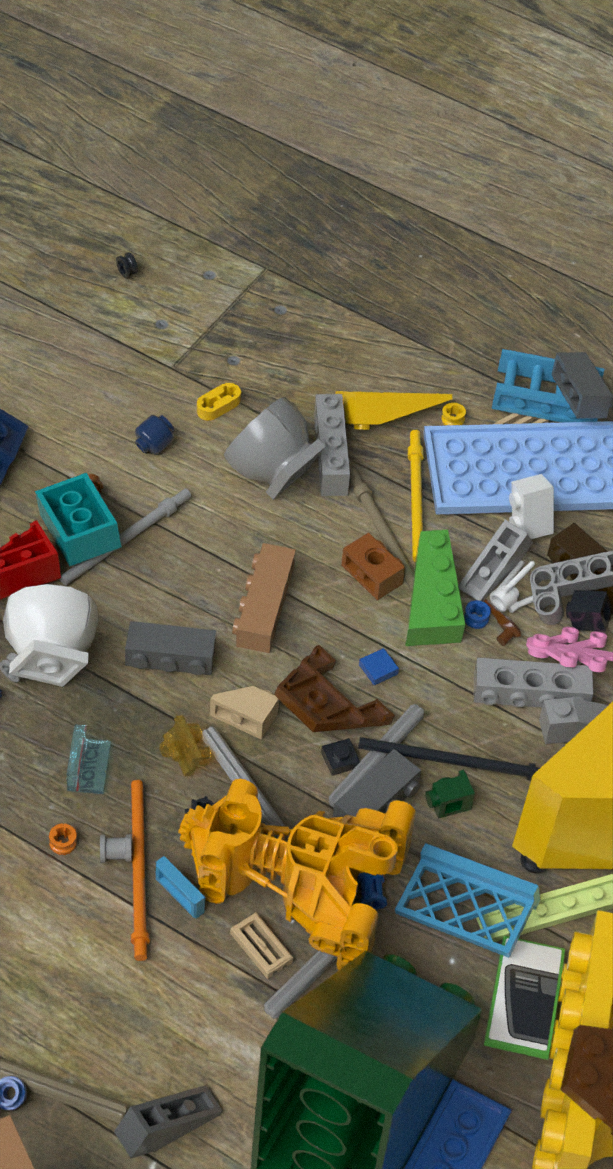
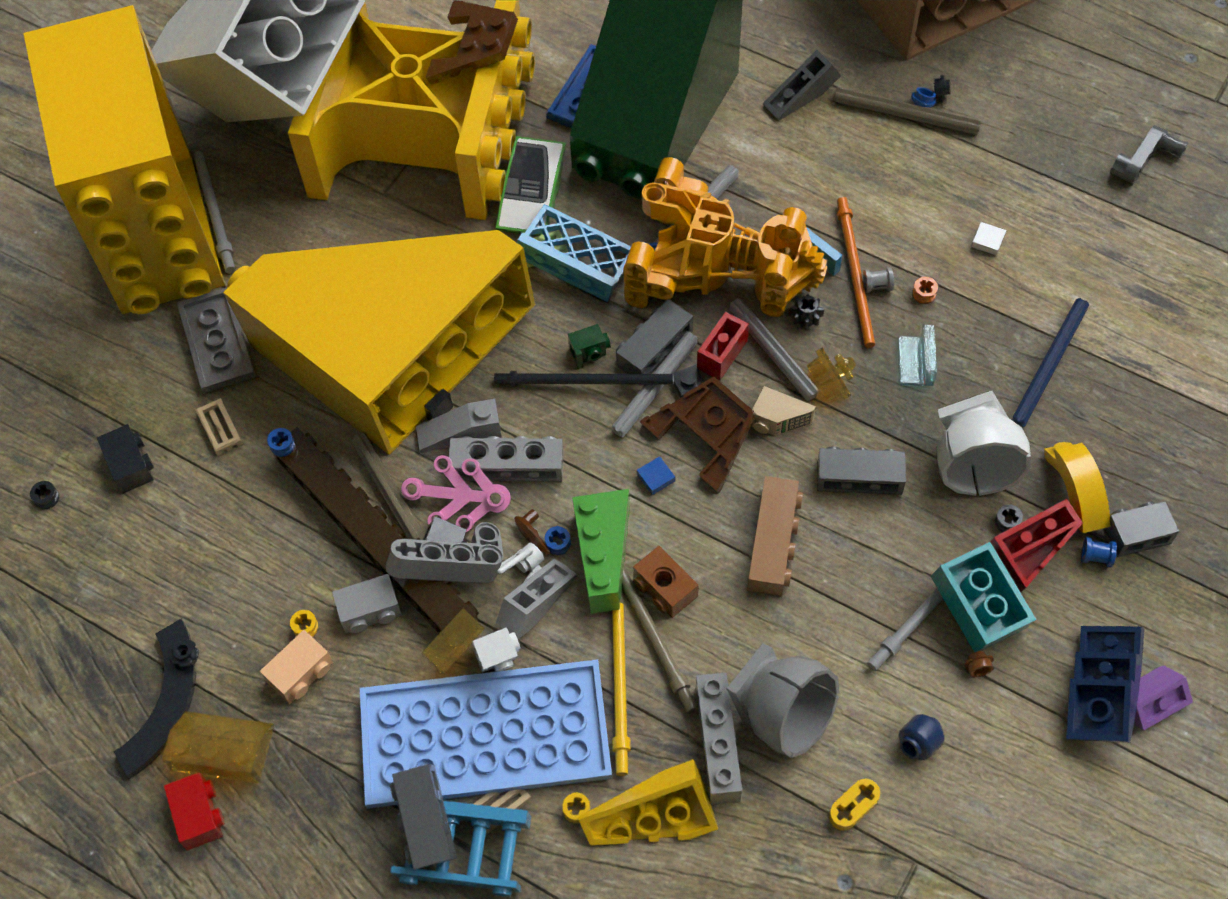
camera: 175 degrees left, 10 degrees up
tan tile [230,912,293,979] -> none
none -> clear yellow panel [421,608,485,675]
none -> red brick [697,312,749,380]

